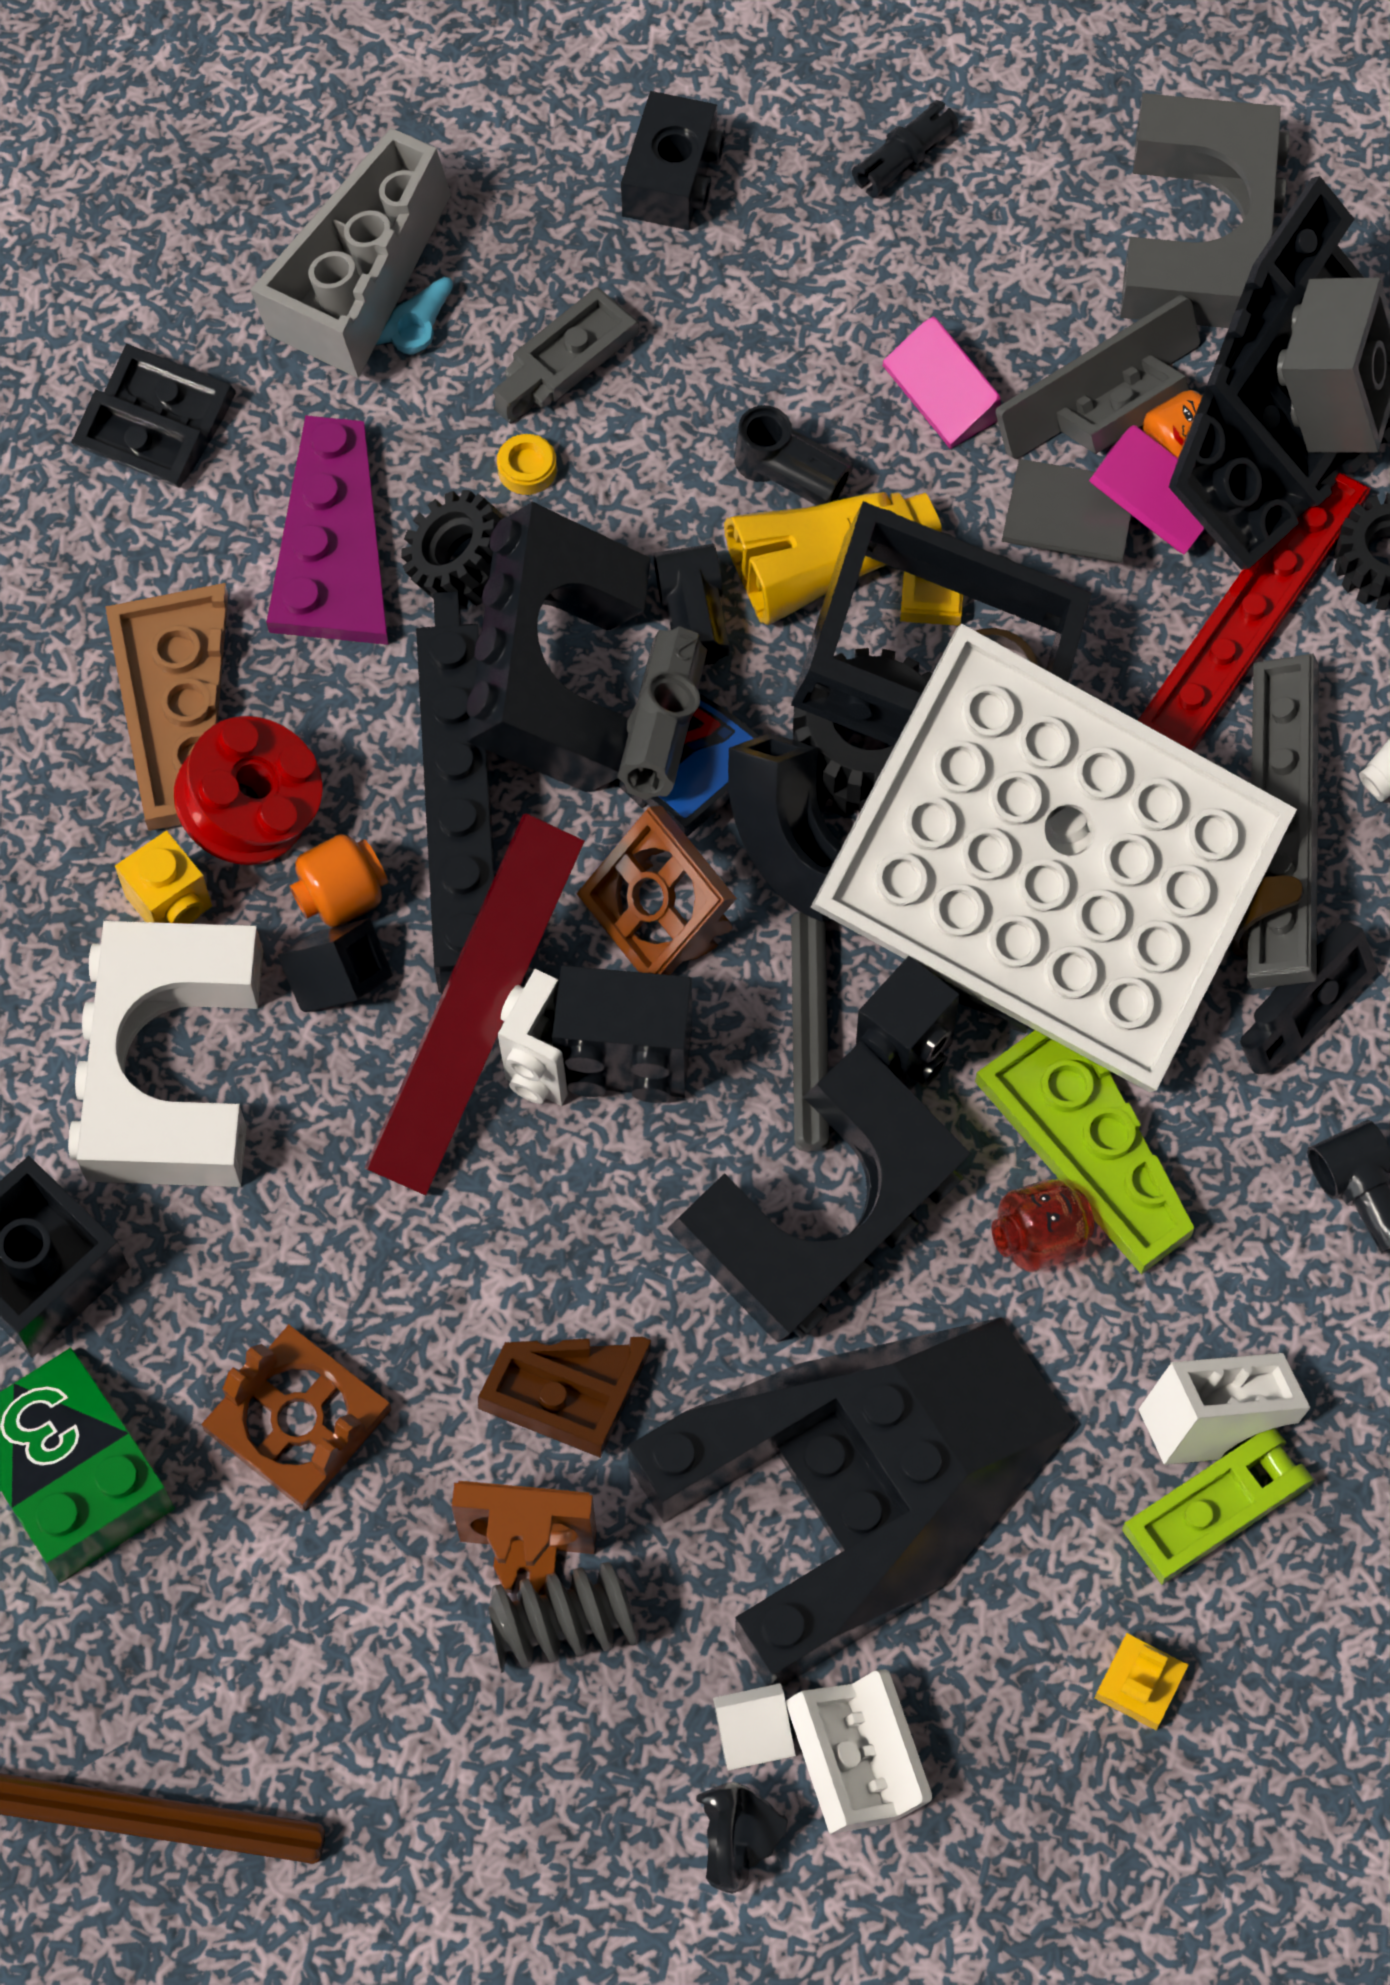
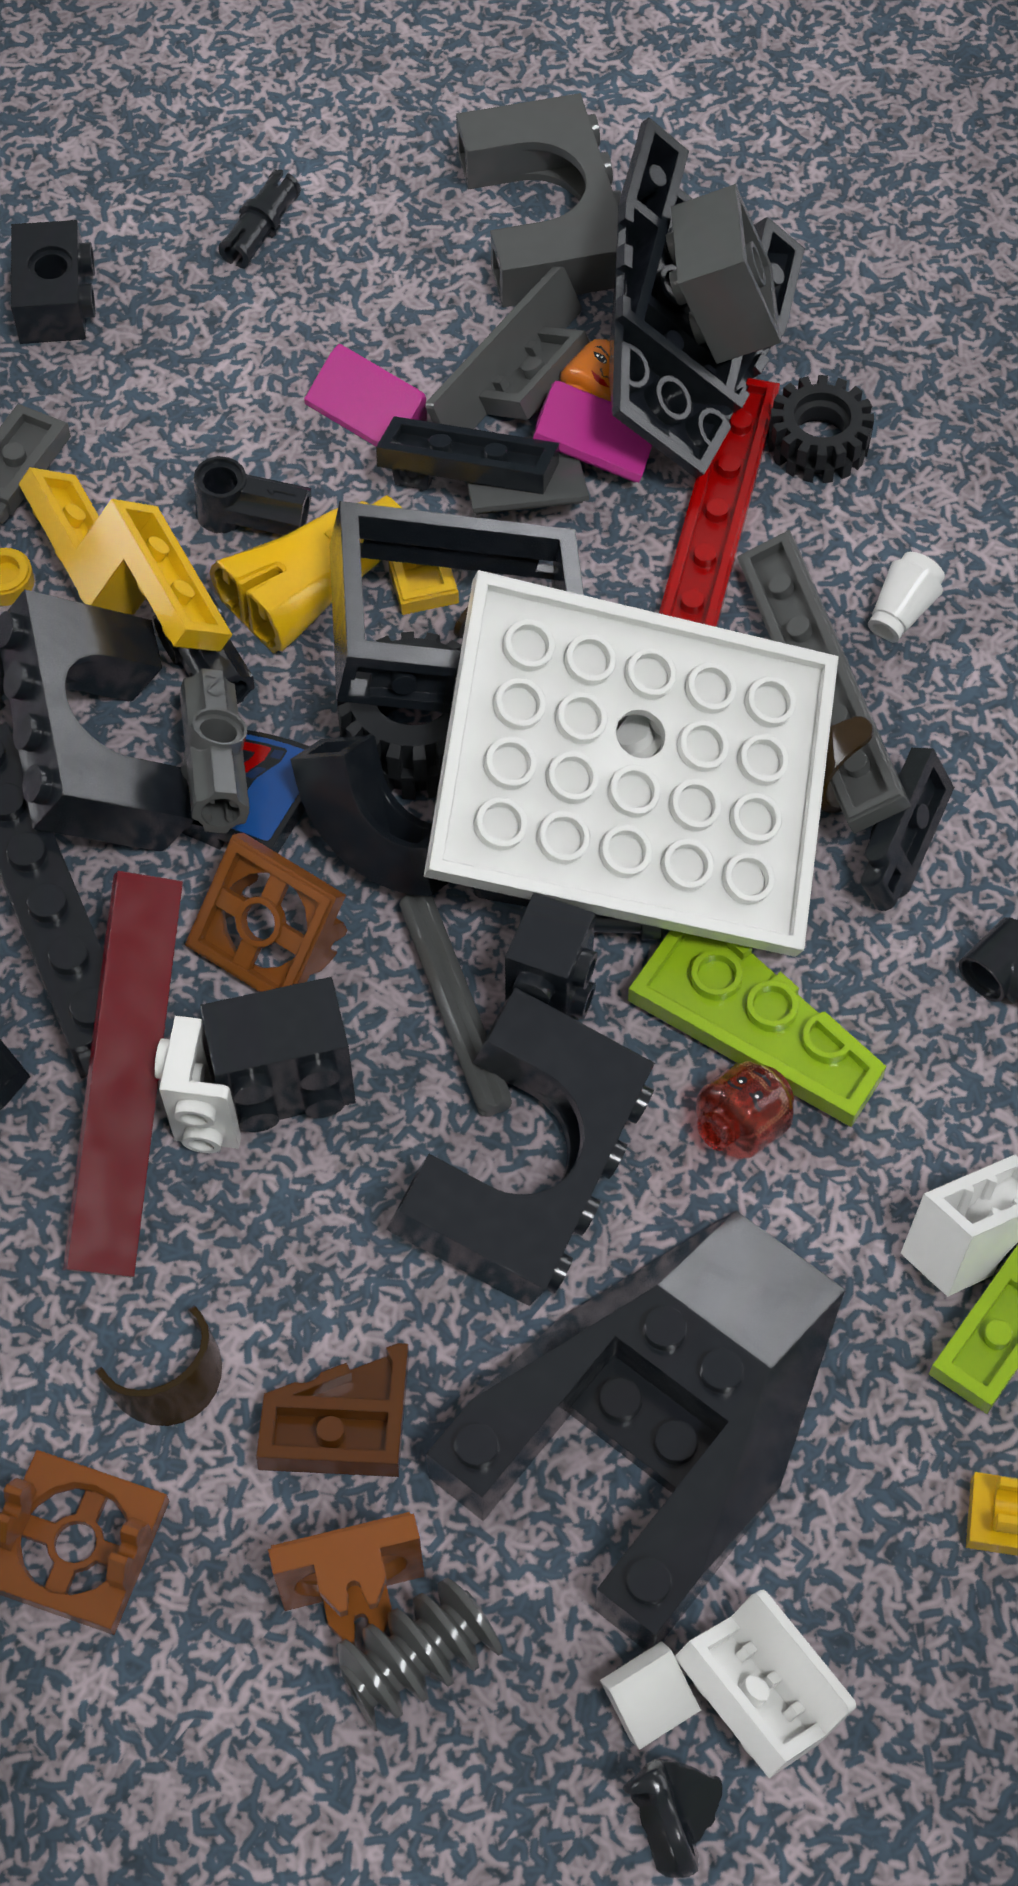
camera: 20 degrees left, 5 degrees down
none -> yellow bracket [19,467,232,652]
none -> dark brown helmet [95,1305,222,1426]
none -> black hinge [376,416,559,494]

